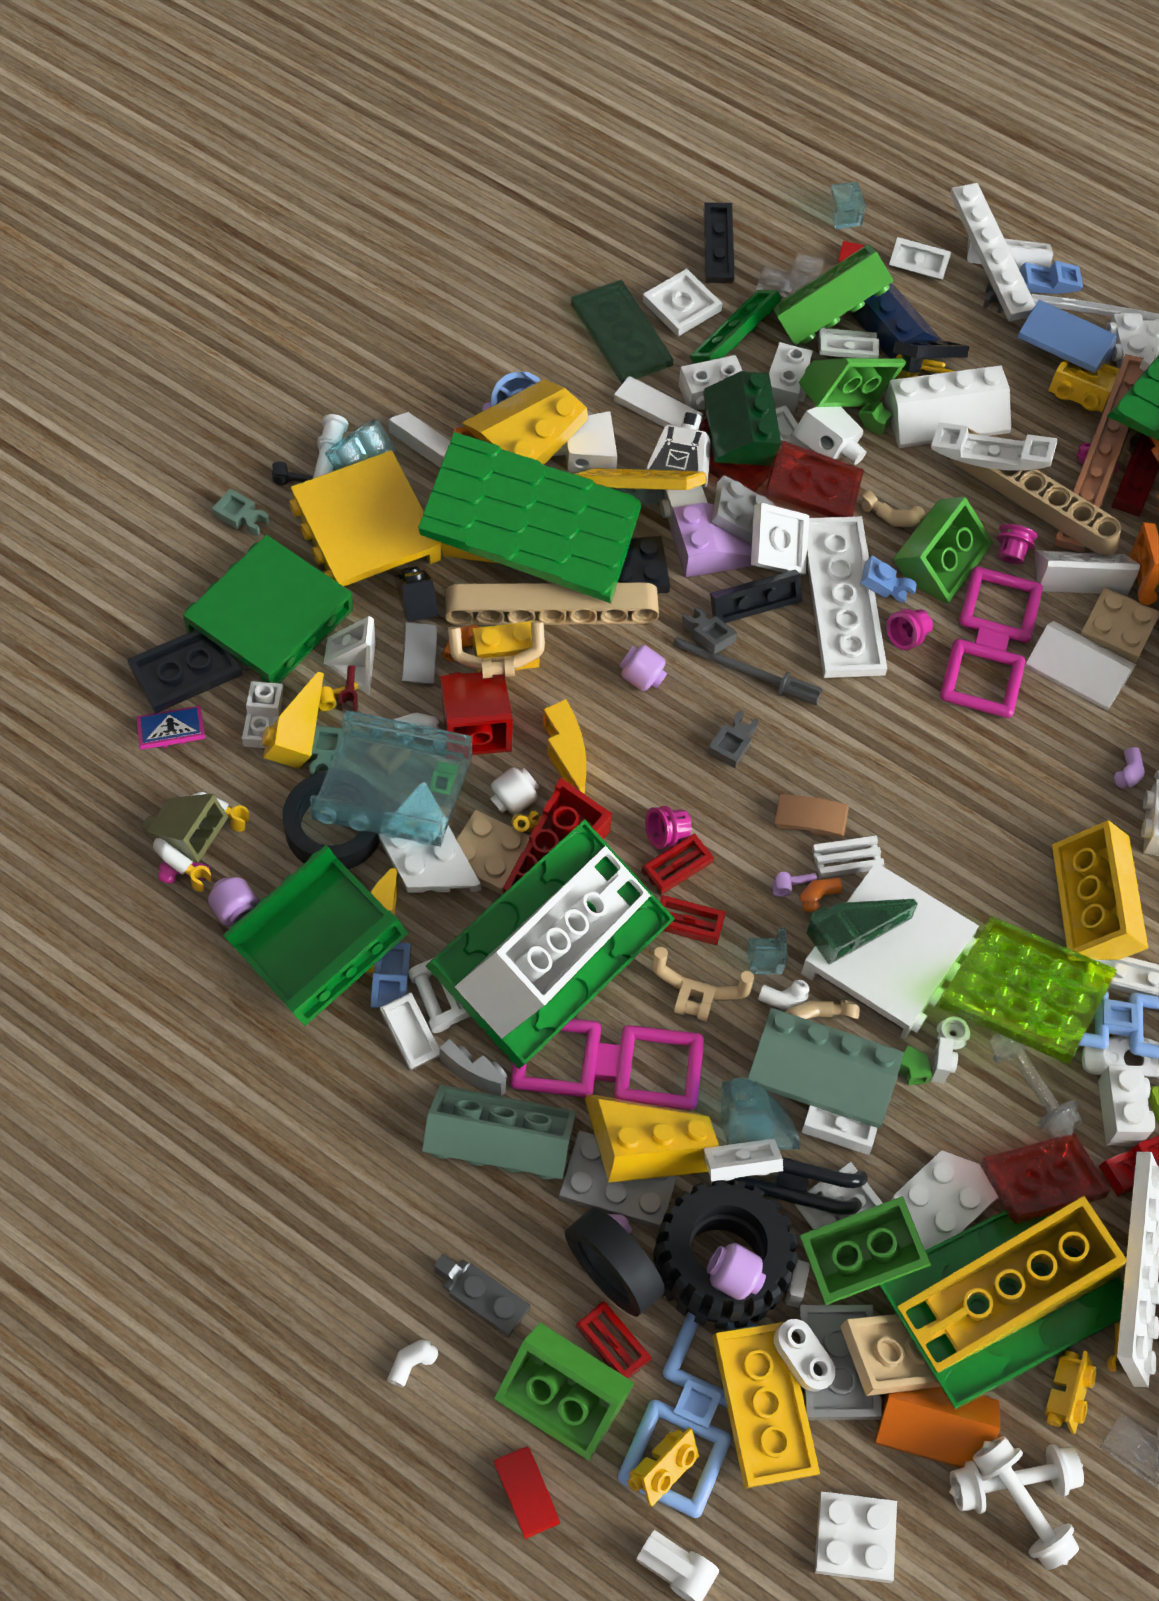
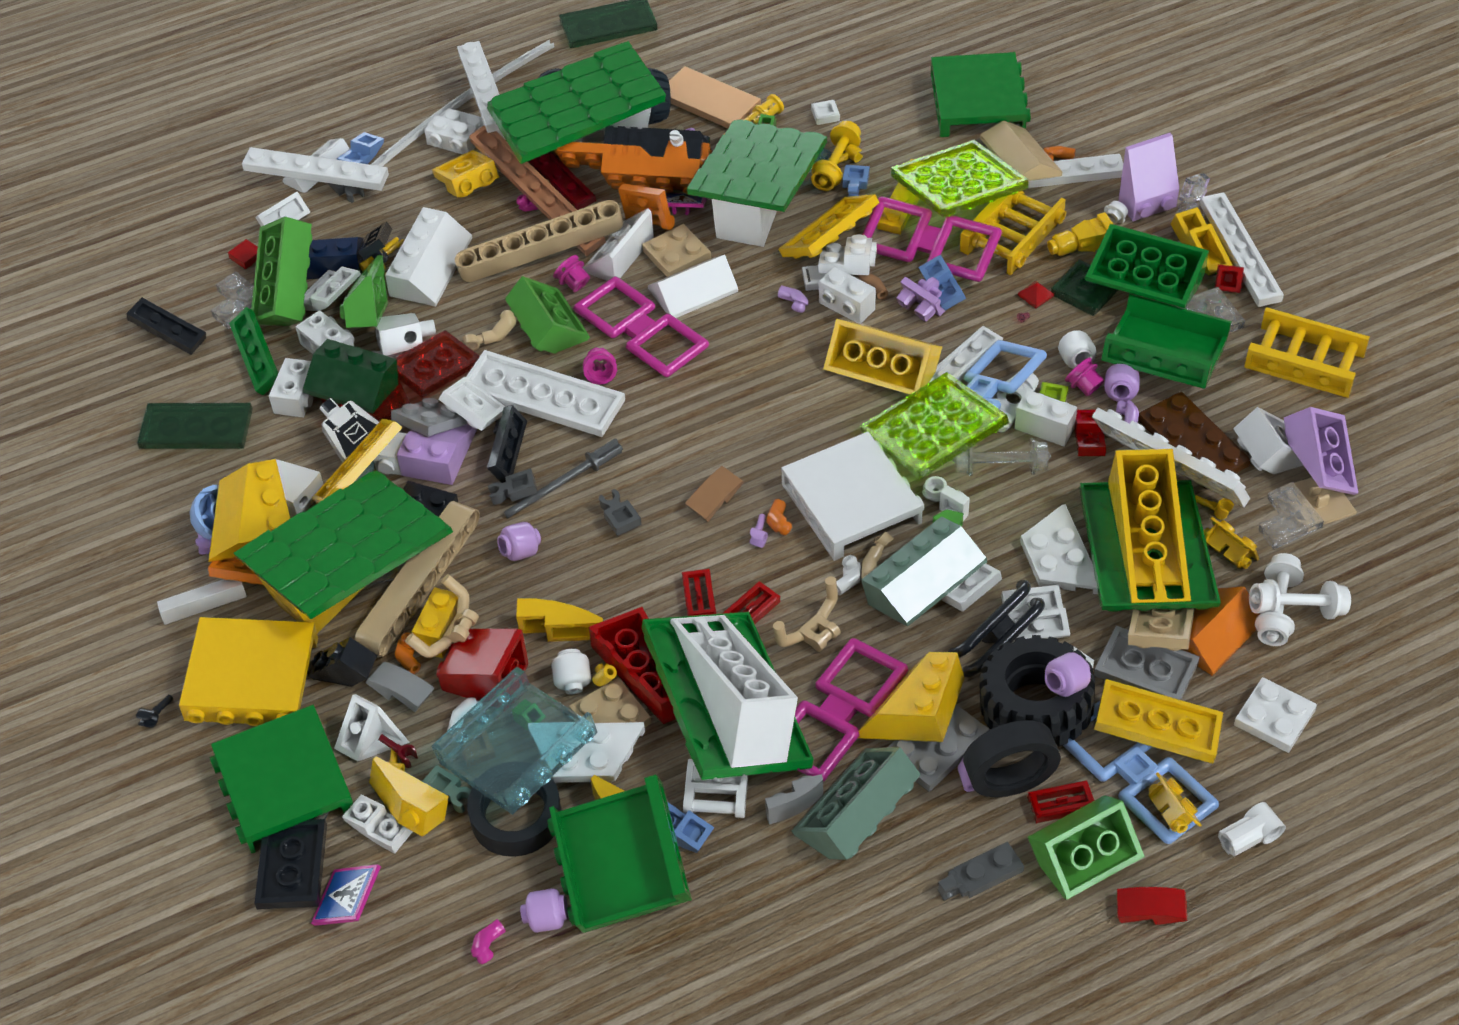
camera: 55 degrees left, 10 degrees down
olive torso [143,792,249,892] -> none
sand green plate [212,489,269,536] -> none
white pin [313,414,349,479] -> none
clear light blue brick [325,419,397,471] -> none
white tile [380,993,440,1071] -> none
white arm [387,1340,438,1388] -> none
white tile [614,376,704,427] -> none
white plate [642,269,723,337] -> none
dark pink piece [645,805,692,849] -> none
white plate [704,1138,783,1181] -> none
clear light blue slope [721,1078,801,1149] -> none
clear light blue panel [748,928,788,974] -> none
white plate [773,1319,835,1392] -> none
bright green slope [800,1196,931,1305] -> none
clear green slope [806,899,918,965] -> none
white tile [812,835,884,879] -> none
clear light blue panel [831,182,866,229] -> none
bright green piece [858,402,893,436] -> none
medium blue plate [861,555,917,603] -> none
white slope [931,422,1057,470] -> none
clear red plate [980,1133,1110,1224] -> none
medium blue slope [1017,300,1117,373] -> none

